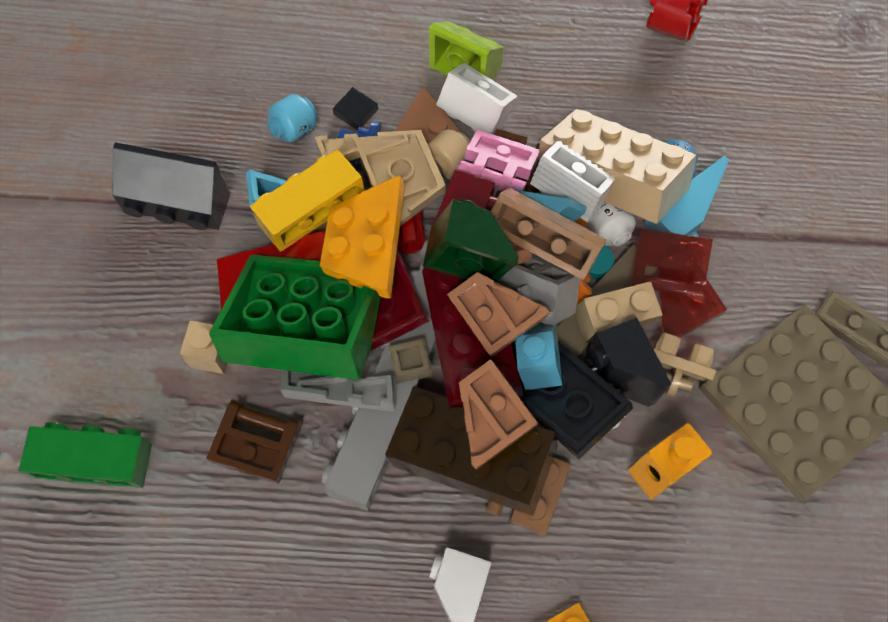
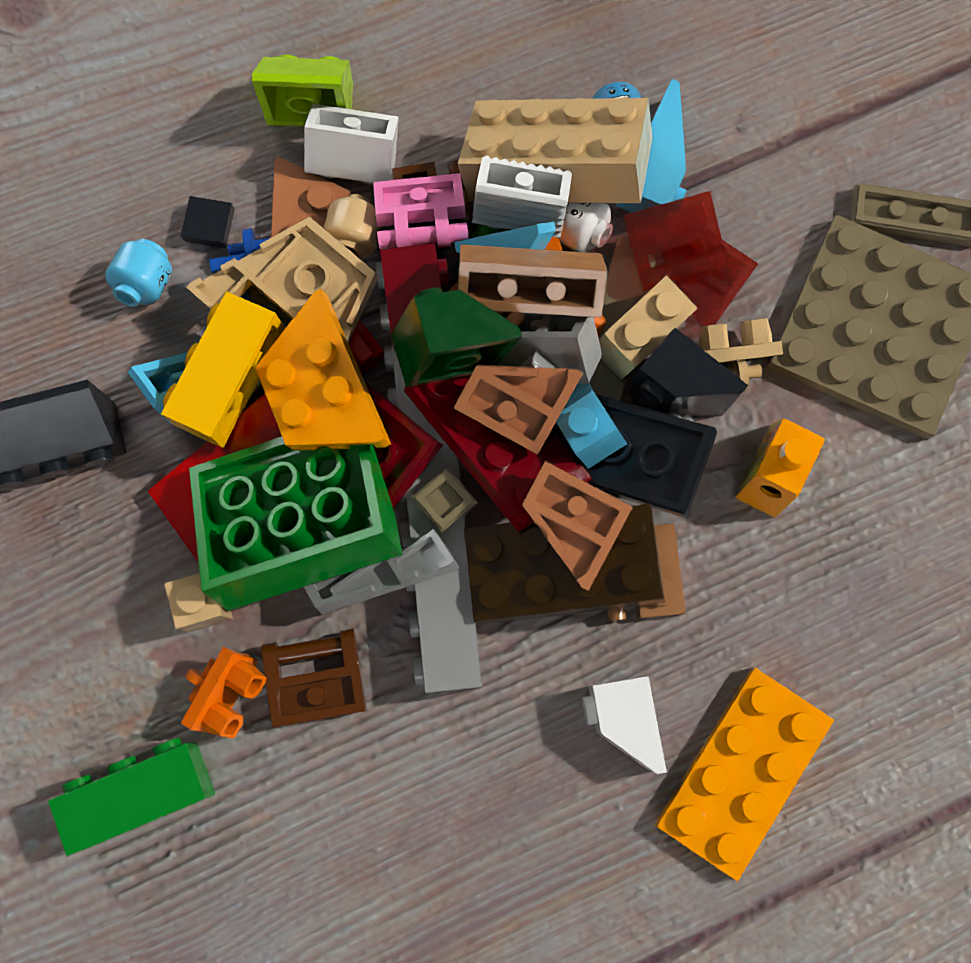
camera: 30 degrees left, 10 degrees up
none -> orange hips [181,646,267,739]

